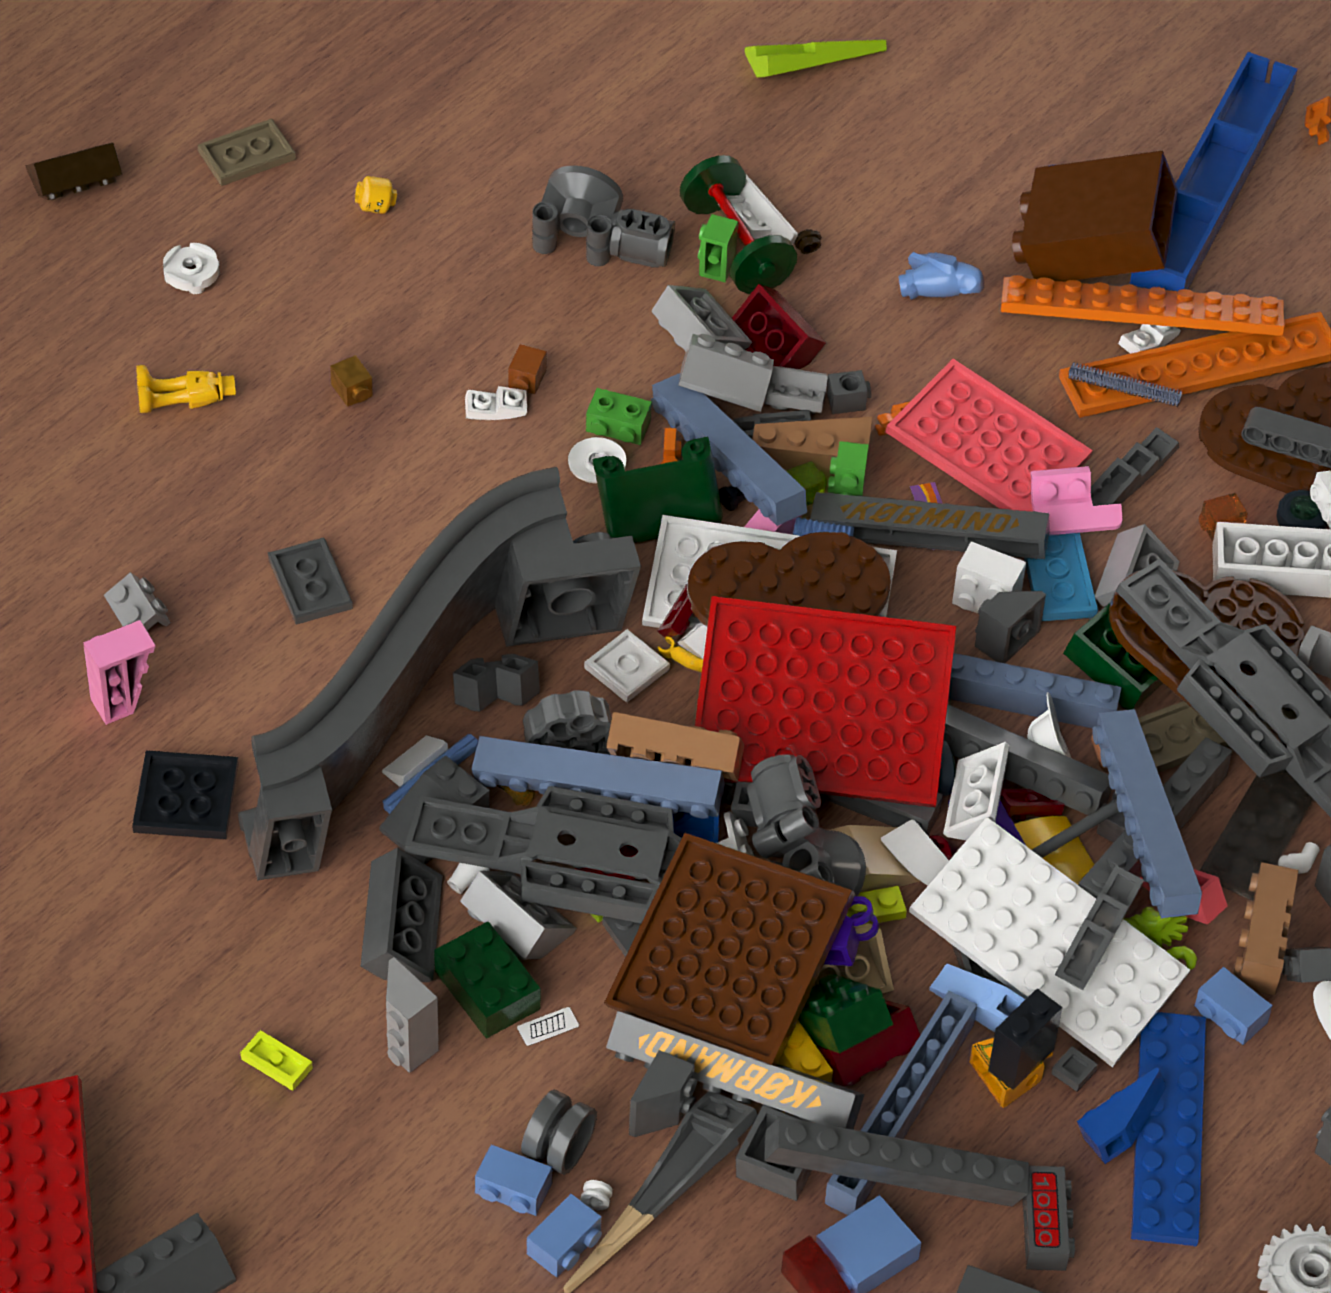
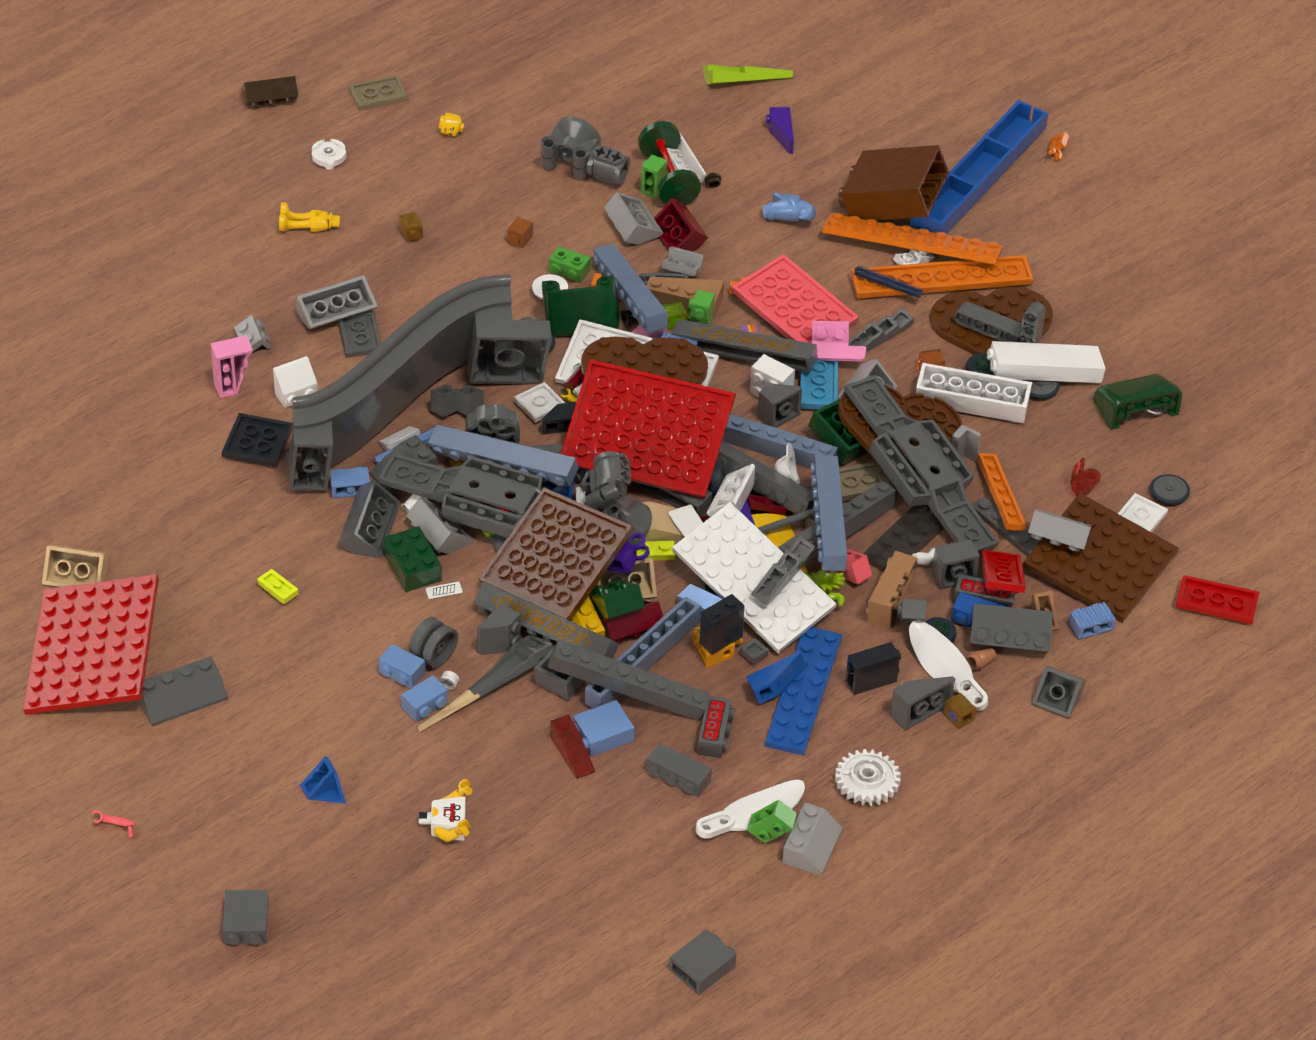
camera: 10 degrees right, 5 degrees down
light grey slope [386,957,439,1073] -> none
white slope [465,386,527,420] -> none
medium nougat wedge [606,712,744,781] -> none
light grey slope [679,333,774,412] -> none
dark grey brick [826,370,871,414] -> none
medium blue brick [1195,967,1273,1045] -> none
none -> white slope [273,356,318,409]
none -> light grey slope [295,275,378,329]
none -> medium blue brick [330,466,370,499]
none -> black slope [542,402,576,435]
none -> dark purple slope [766,107,794,154]
none -> black brick [845,642,901,695]

